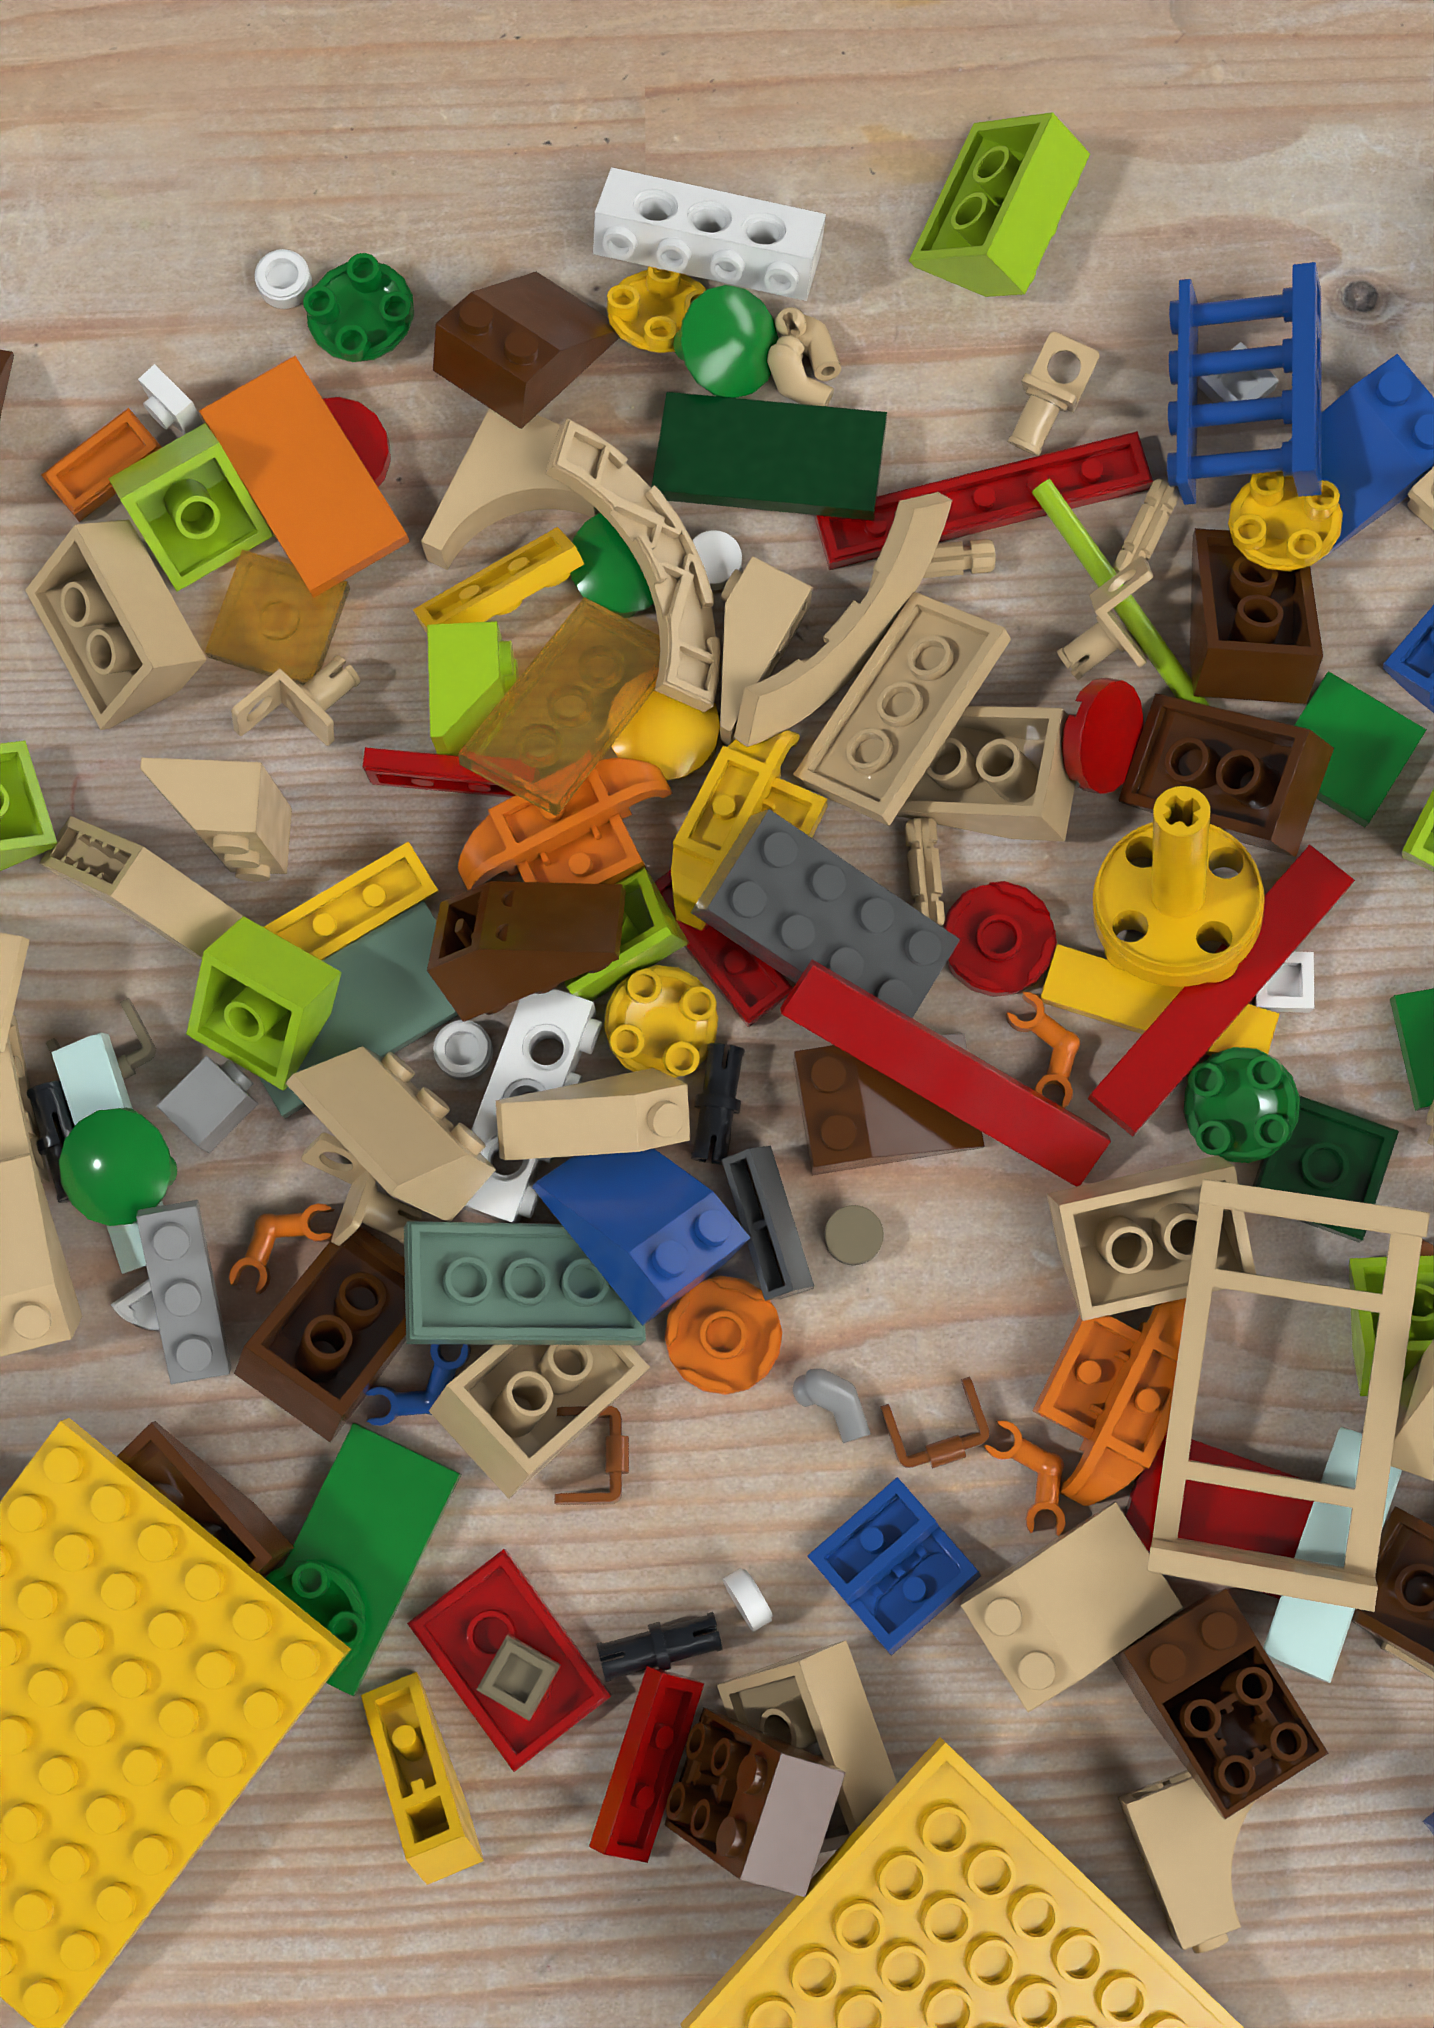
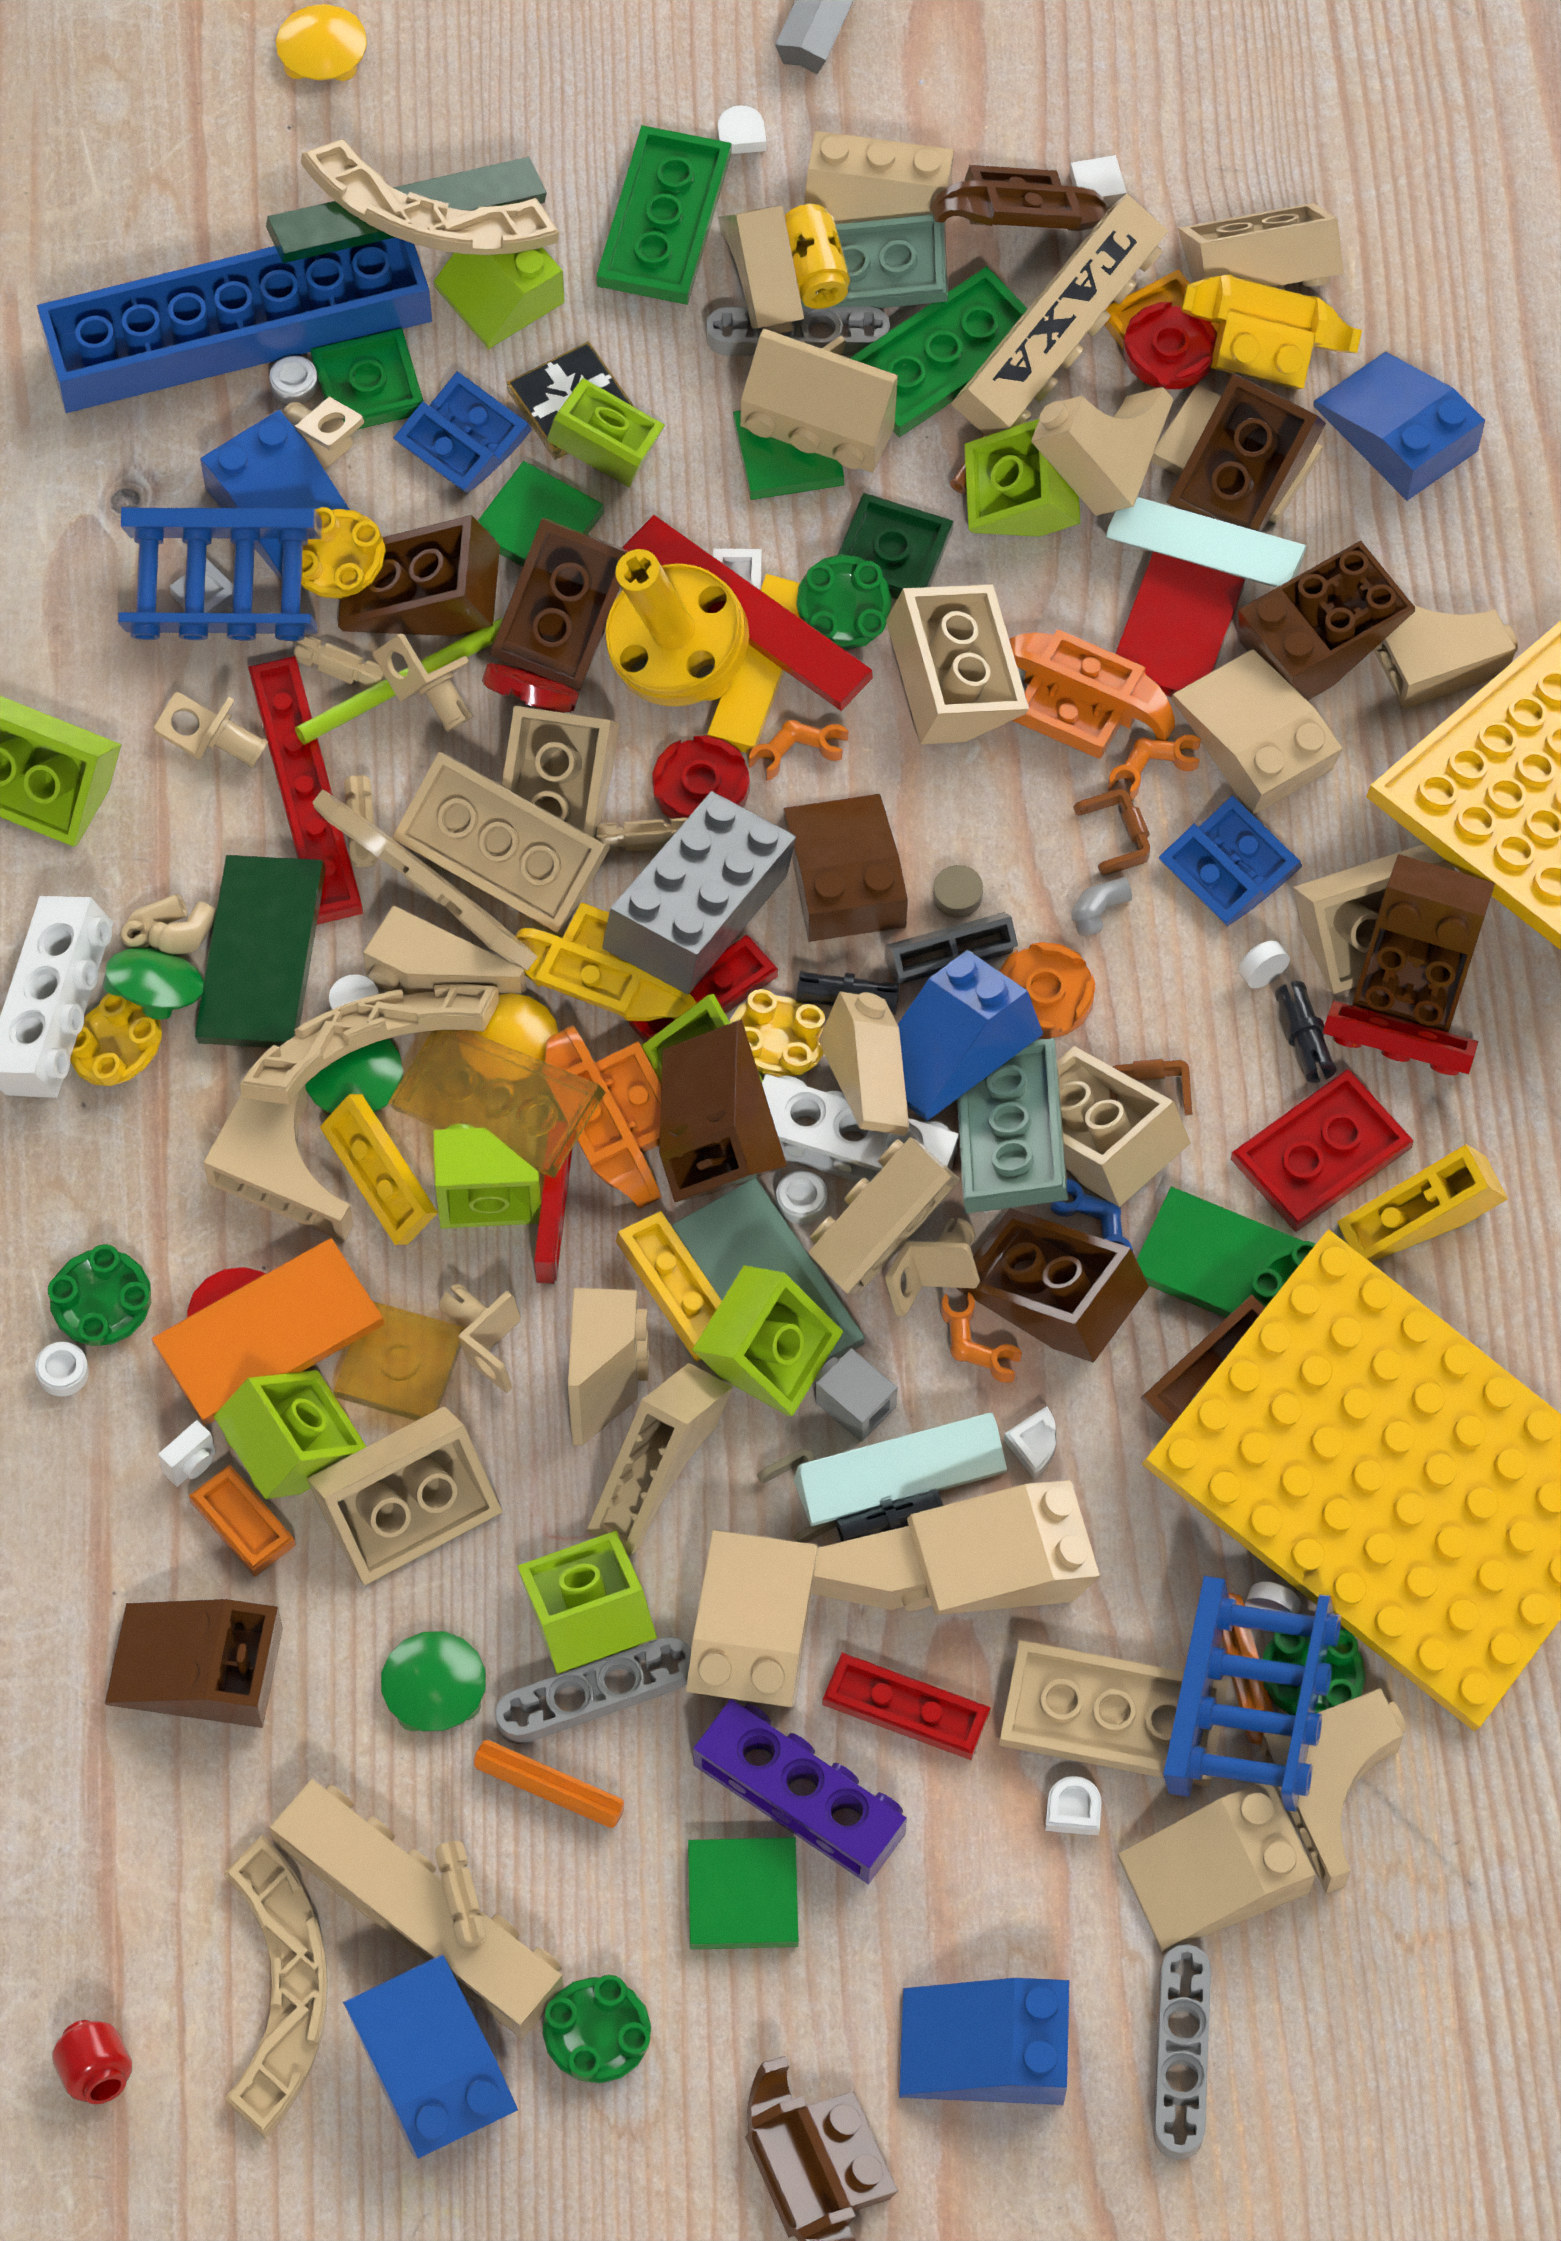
camera: 95 degrees left, 15 degrees down
green dish [59,1107,178,1226] -> none
light grey plate [136,1200,231,1385] -> none
reddish brown slope [433,271,620,429] -> none
dark tan tile [477,1634,561,1720] -> none
red tile [780,959,1111,1187] -> none
tan piece [1147,1179,1430,1612] -> none

